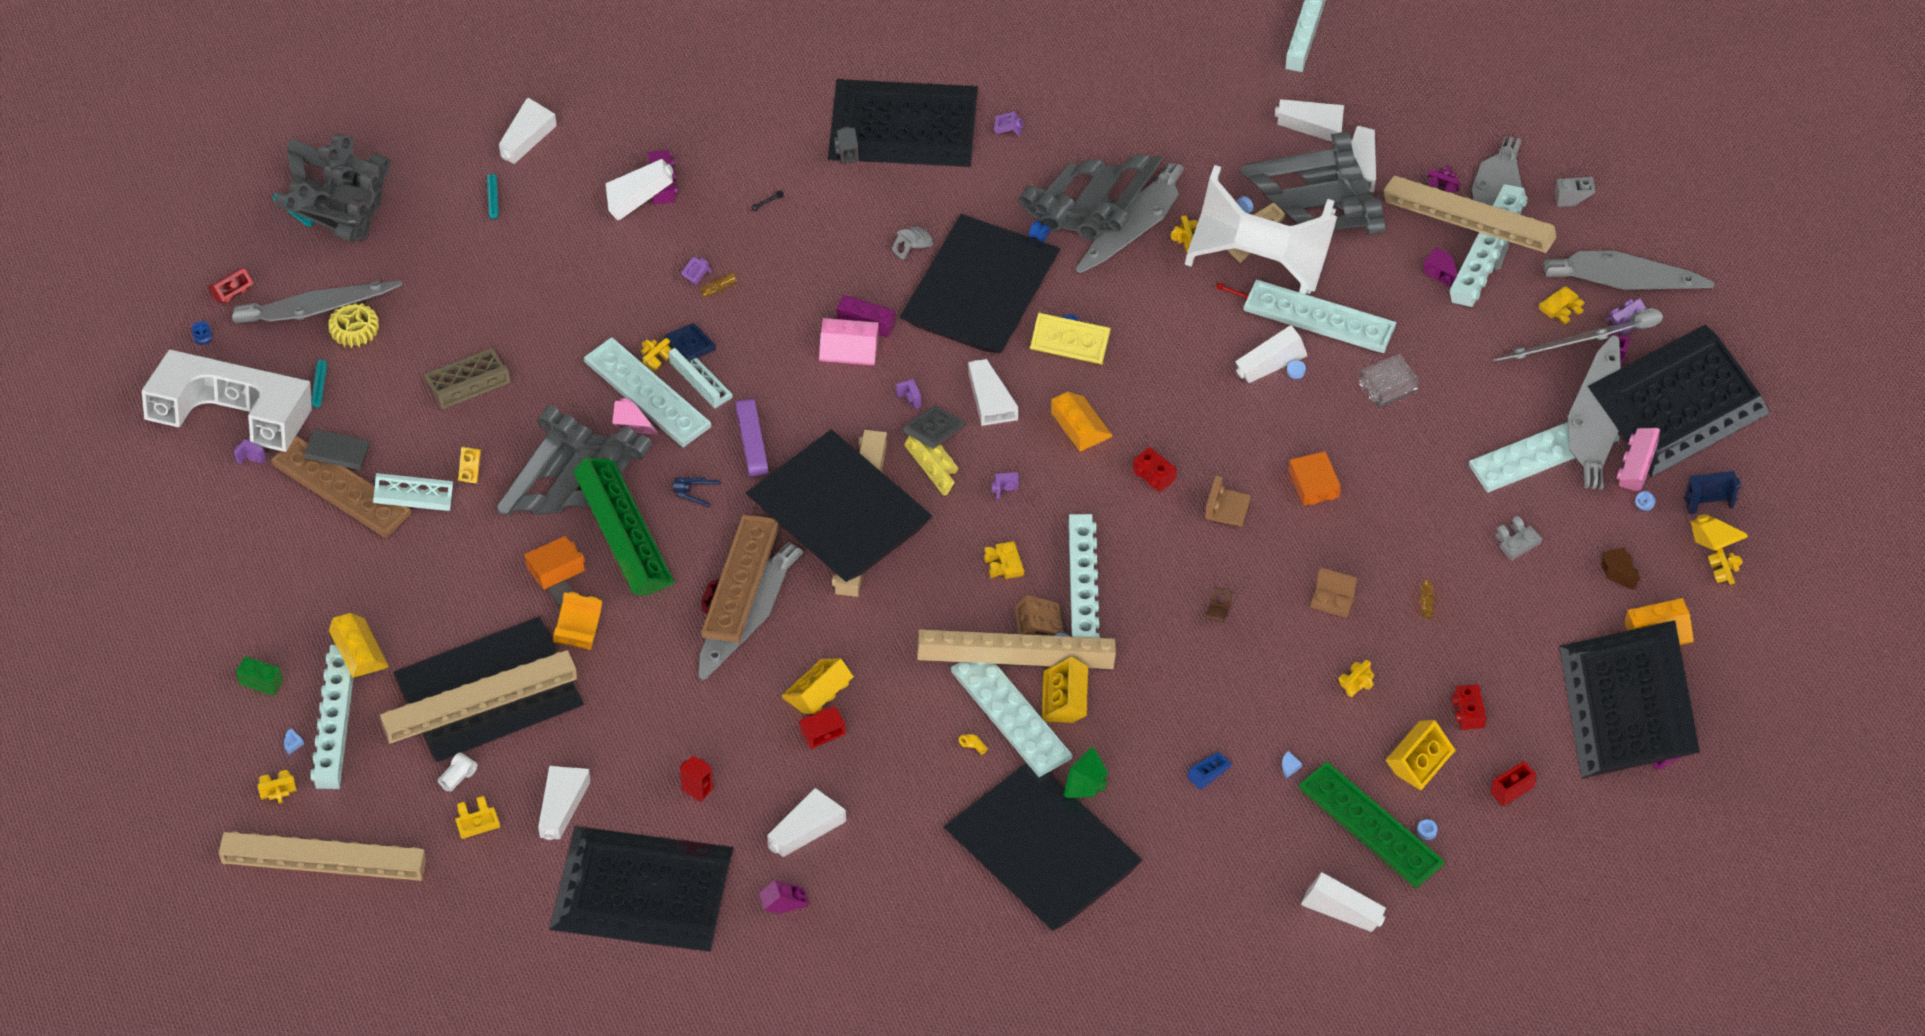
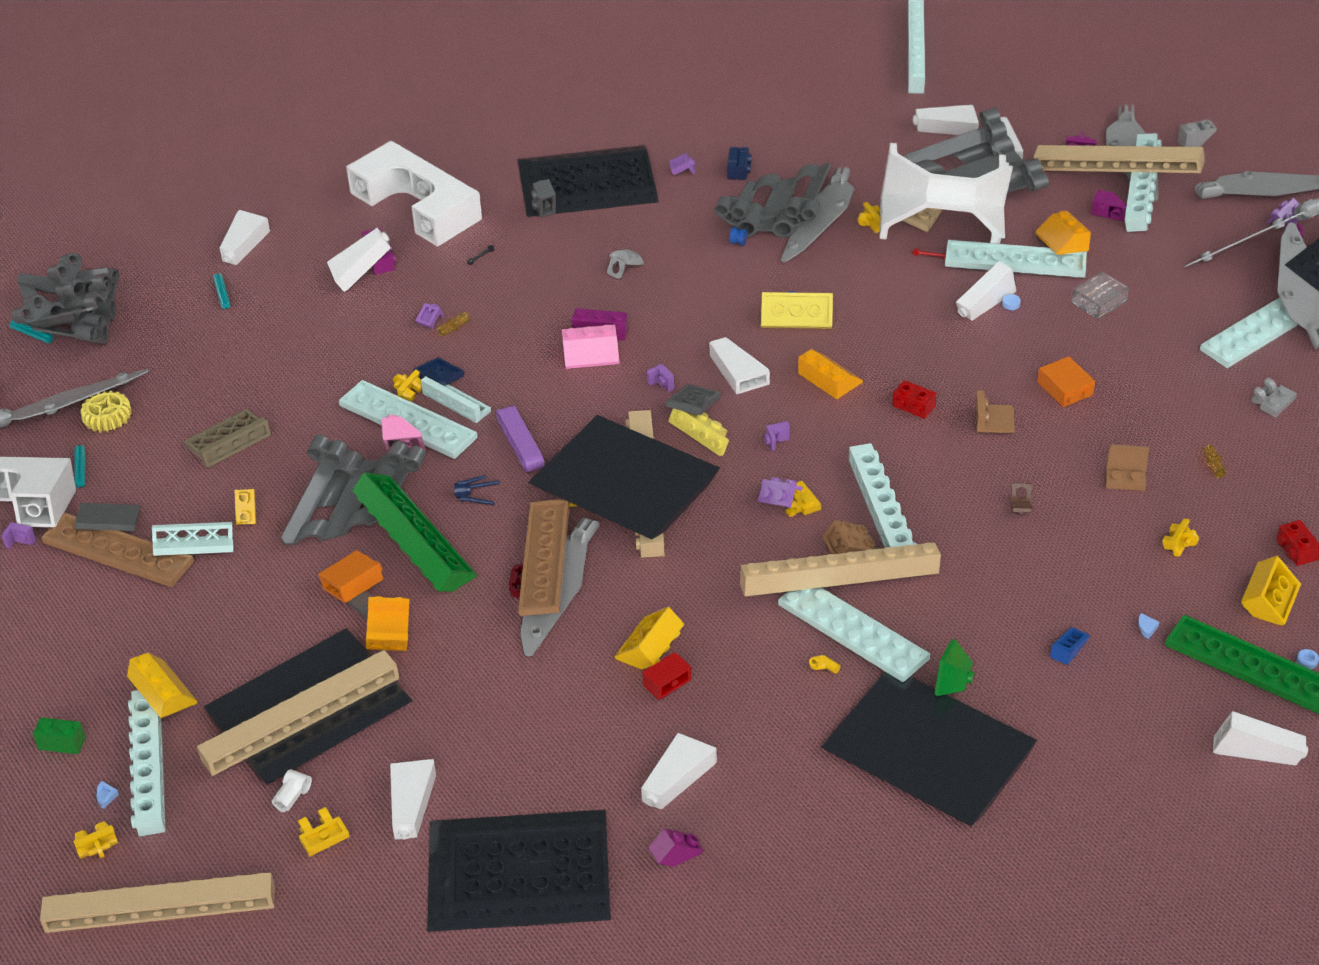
camera: 10 degrees left, 10 degrees down
red brick [680,755,713,802] -> none
black piece [900,214,1061,353] -> none
yellow slope [1042,657,1088,723] -> none
yellow plate [1539,286,1584,325] -> none
none -> white arch [346,141,482,247]
none -> dark blue brick [727,147,752,180]
none -> medium lavender bracket [758,477,803,508]
none -> light orange slope [1035,211,1091,255]

